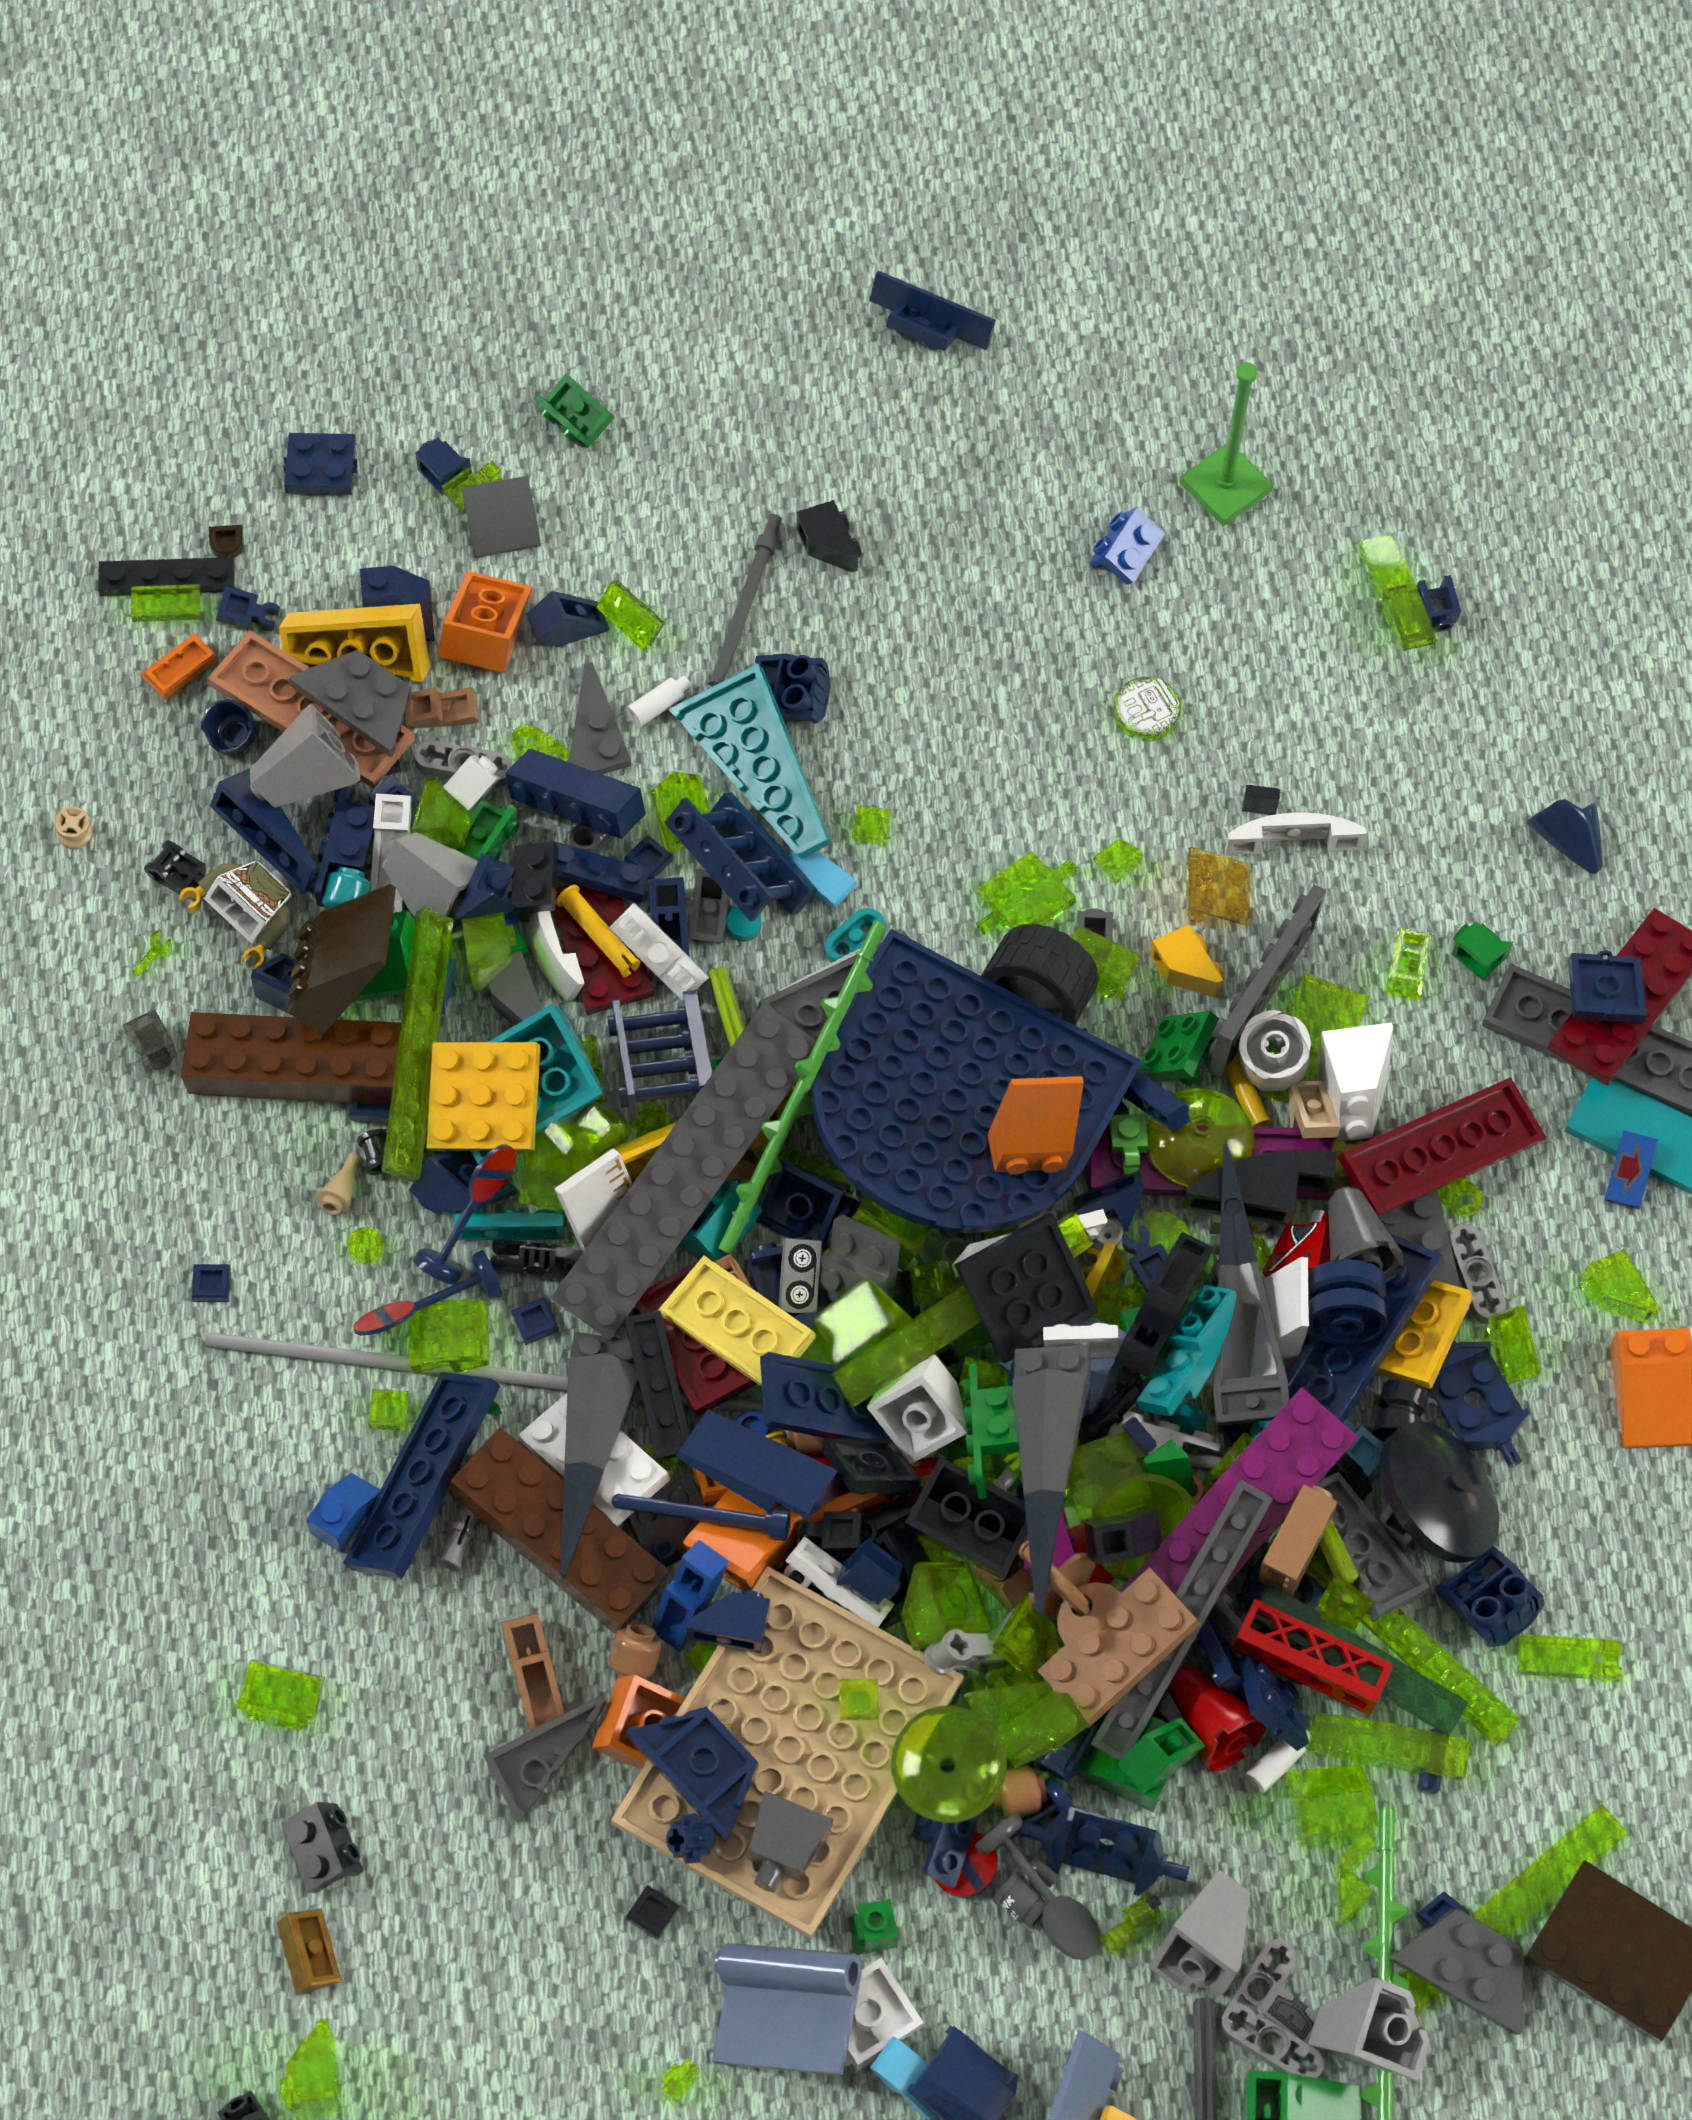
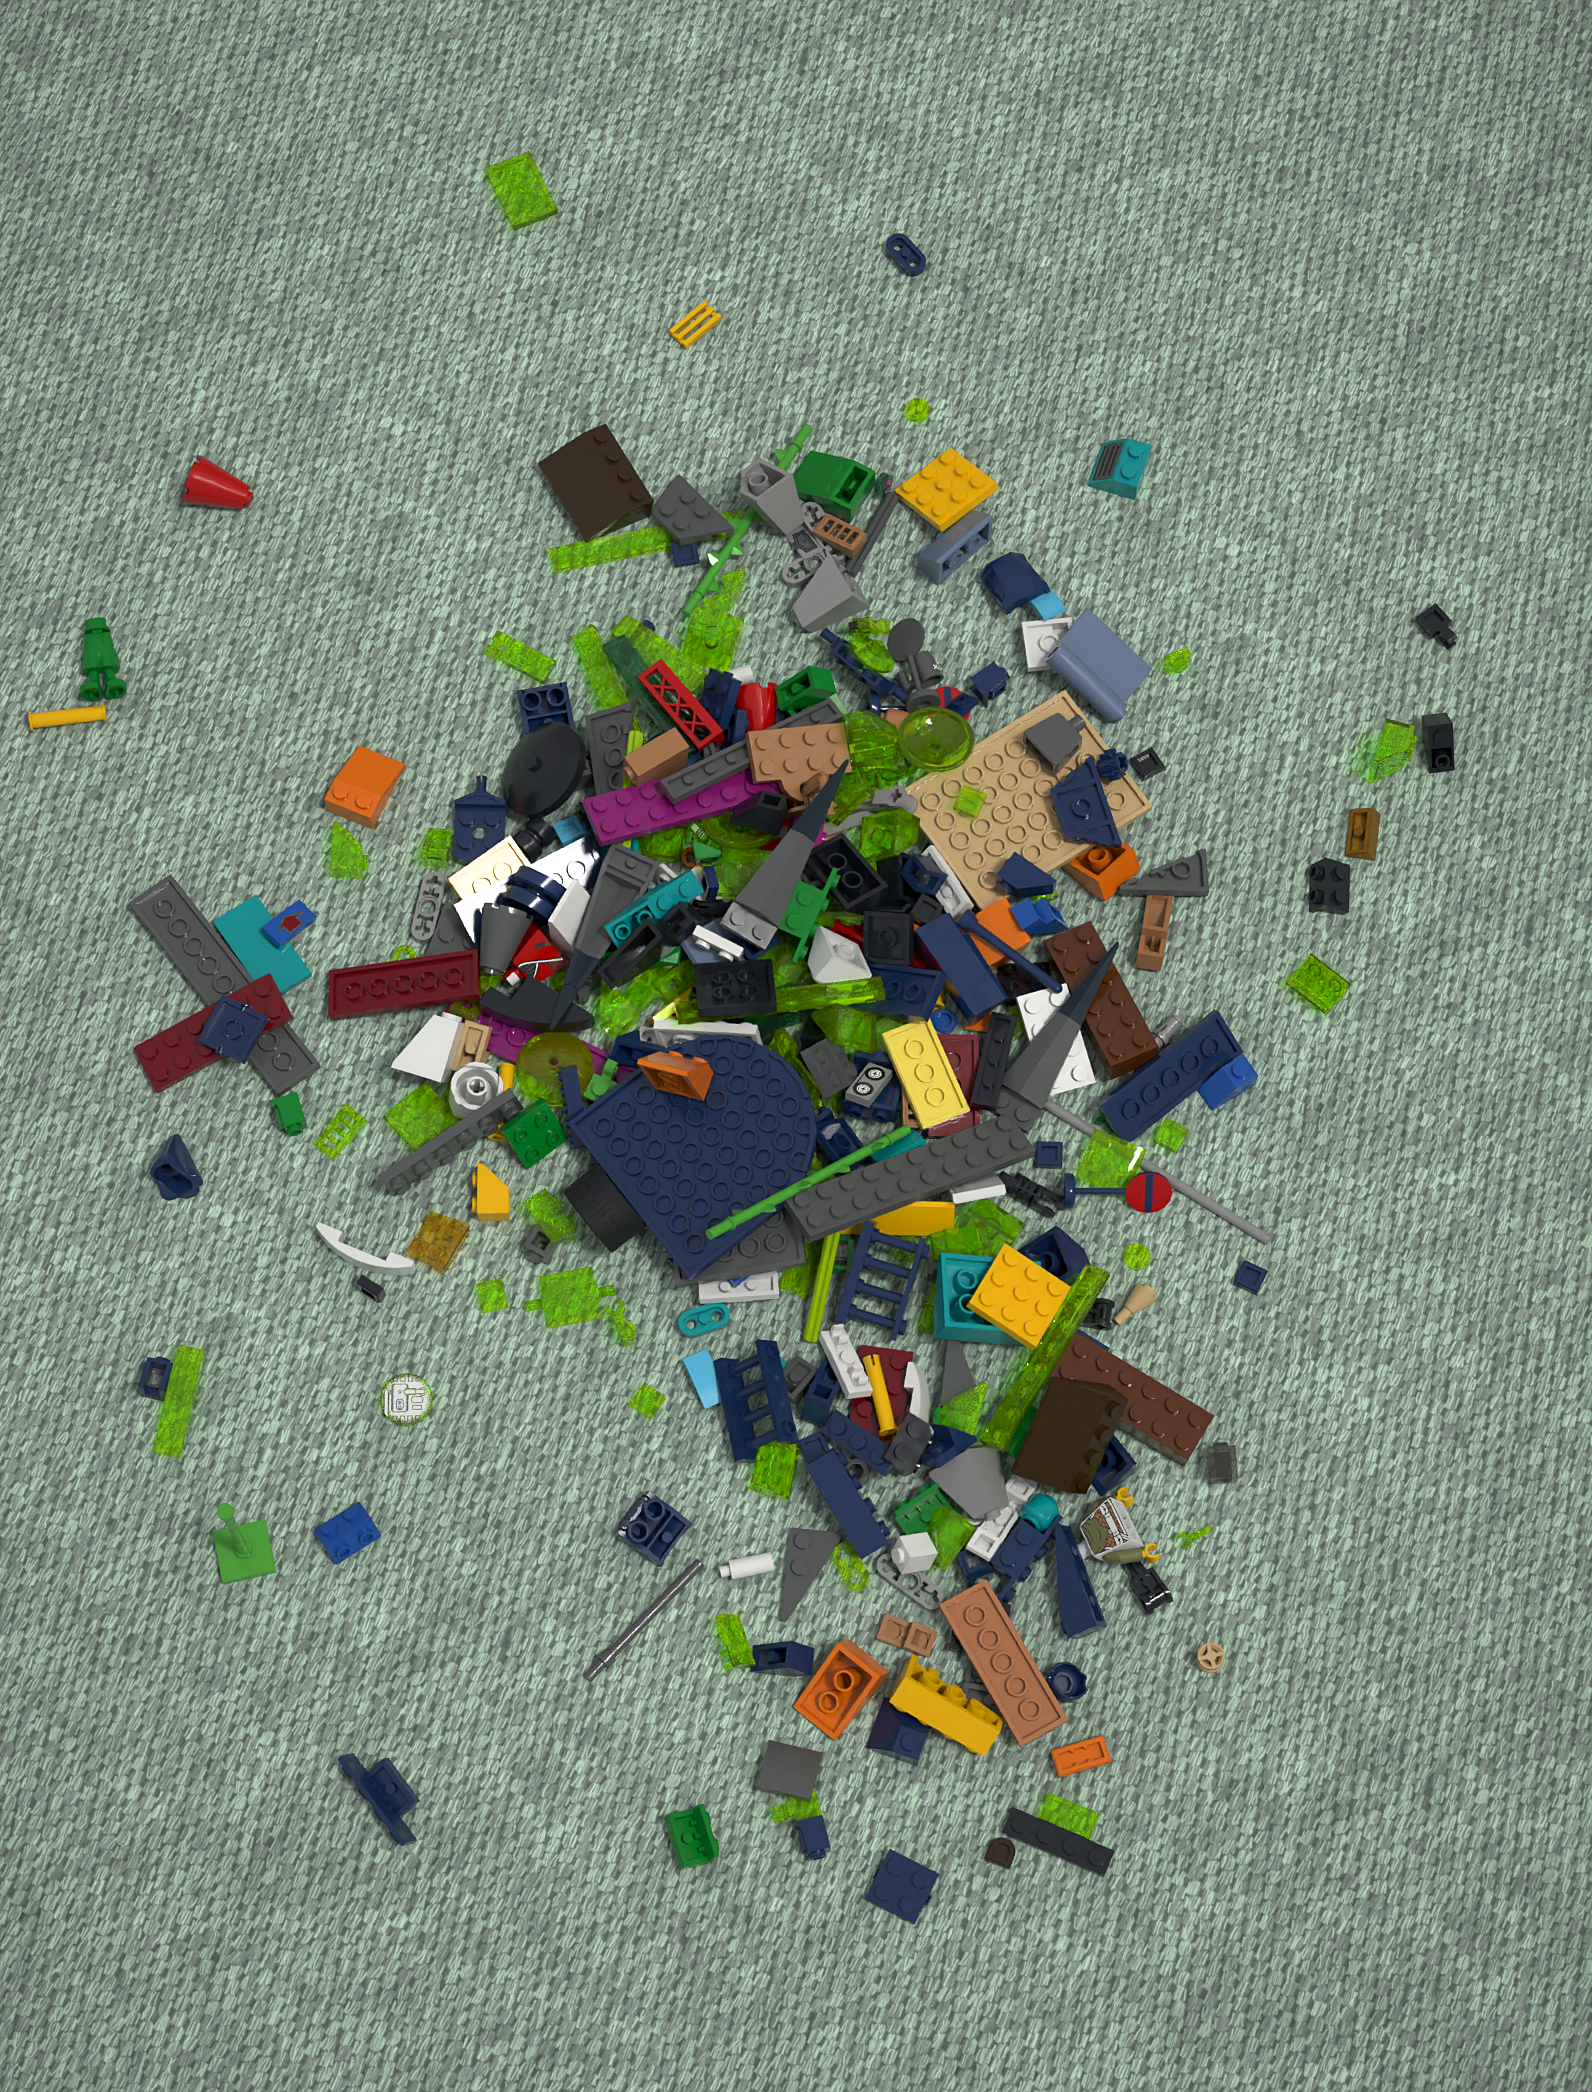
camera: 150 degrees left, 5 degrees up
dark blue plate [216,586,280,631] -> none
light grey slope [250,704,361,808] -> none
dark grey wing [289,650,411,757] -> none
dark blue piece [413,1144,516,1285] -> none
teal plate [454,1209,564,1240] -> none
medium nougat head [608,1623,662,1678] -> none
teal wing [669,664,832,859] -> none
black slope [796,500,862,572] -> none
green window [848,1899,898,1955] -> none
dark blue plate [1122,1225,1168,1294] -> none
clear neon green slope [1319,1576,1372,1631] -> none
none -> clear neon green plate [605,1298,637,1348]
none -> medium nougat slope [812,513,867,559]
none -> clear neon green dish [850,635,894,673]
none -> dark blue window [970,662,1010,708]

